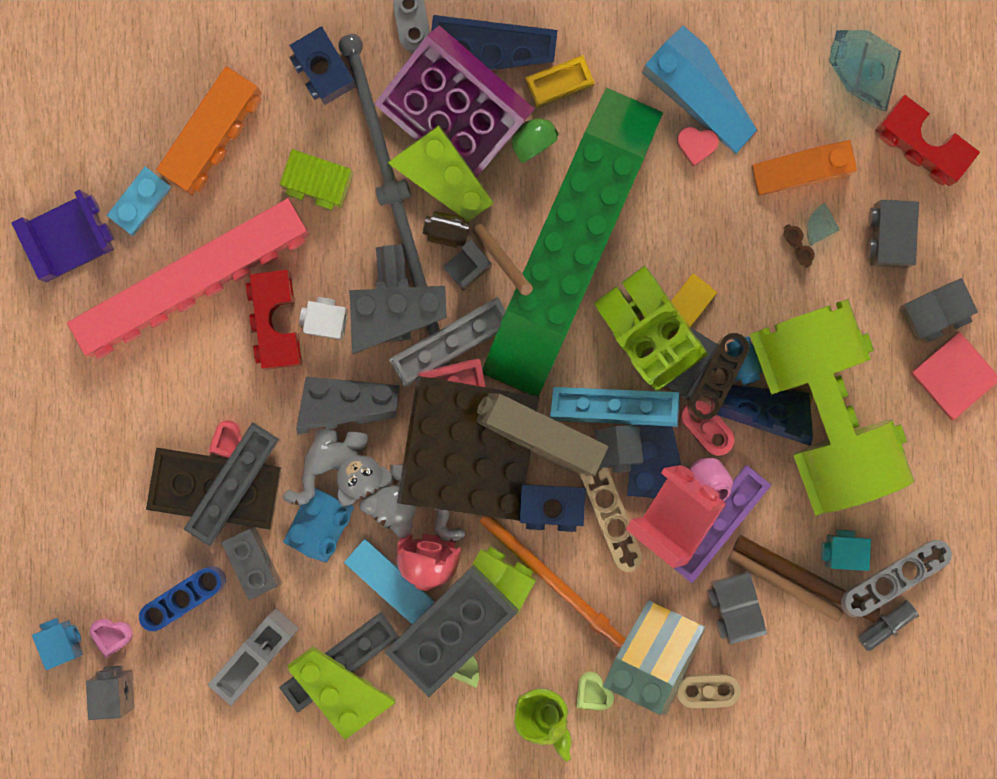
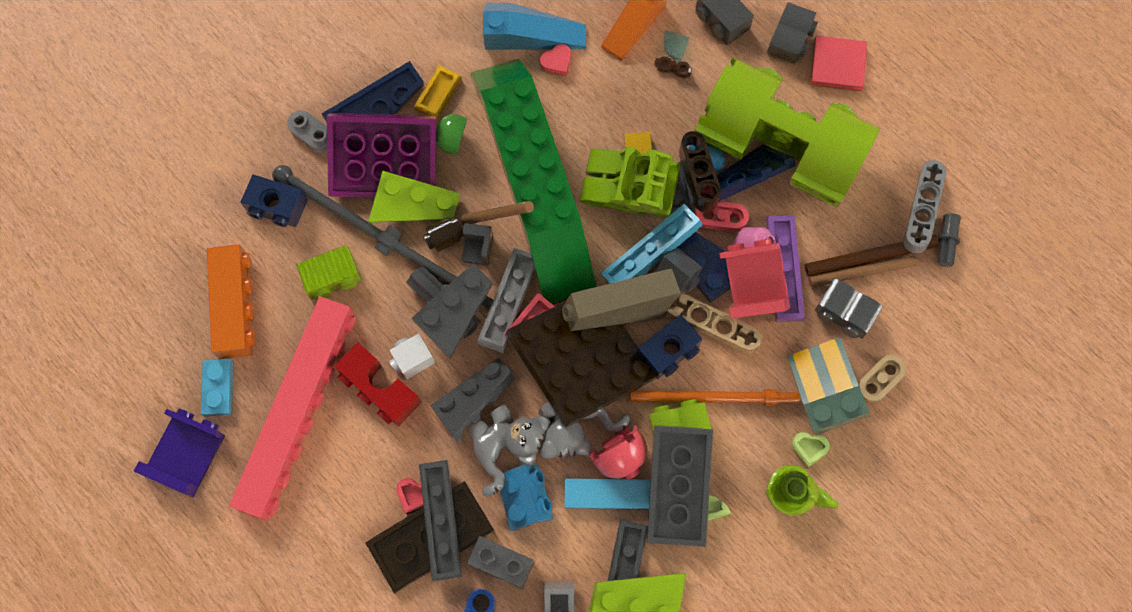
camera: 40 degrees left, 15 degrees down
teal brick [821,530,871,571] -> none

